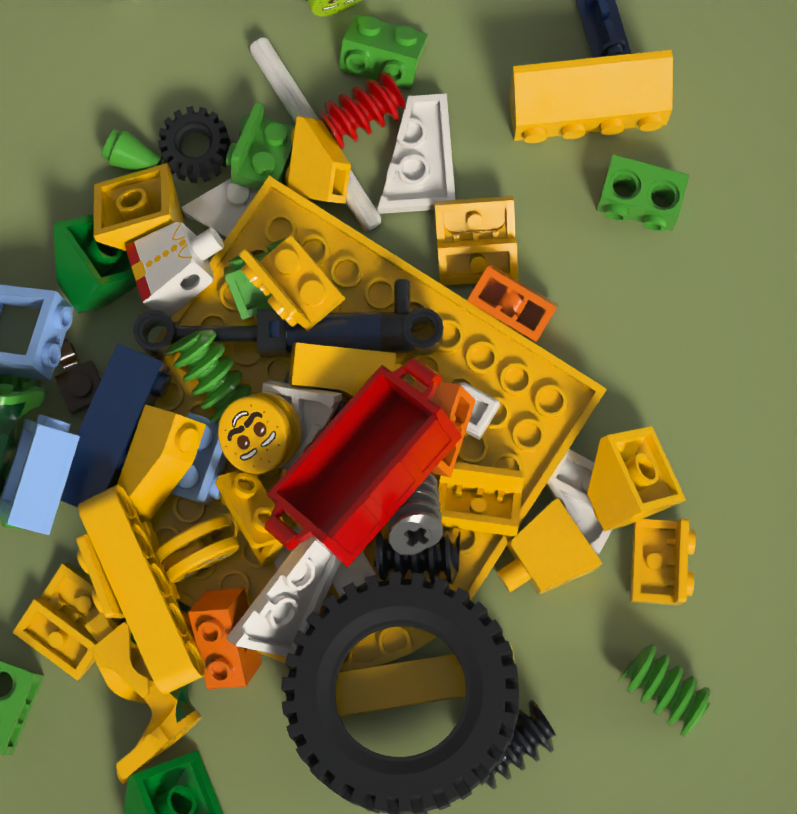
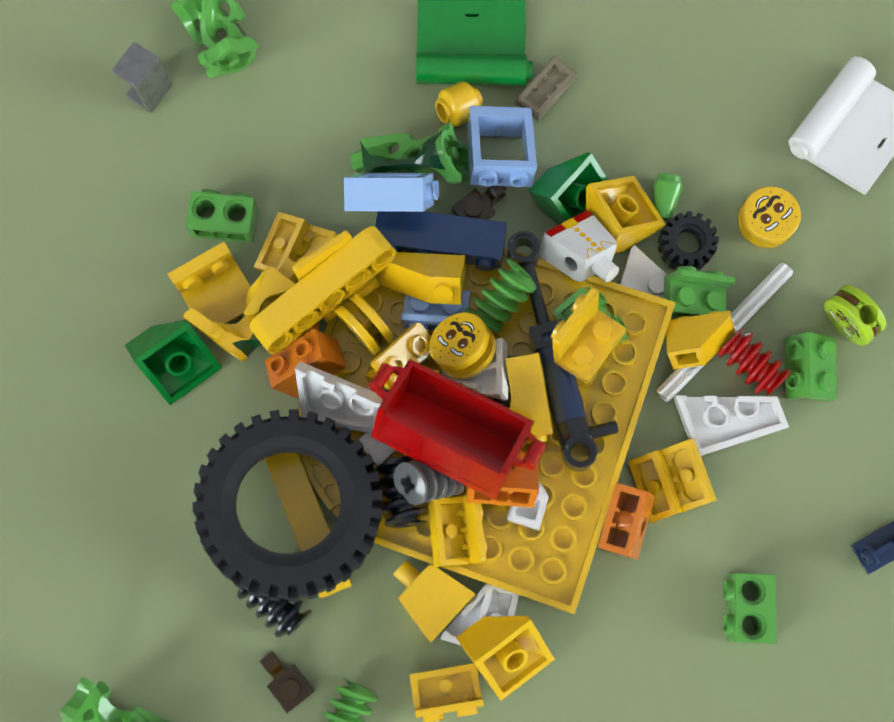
camera: 70 degrees right, 0 degrees up
yellow slope [509,50,673,143] -> none
none -> yellow bracket [167,242,251,324]
none -> dark brown plate [260,651,315,713]
none -> yellow head [738,186,801,248]

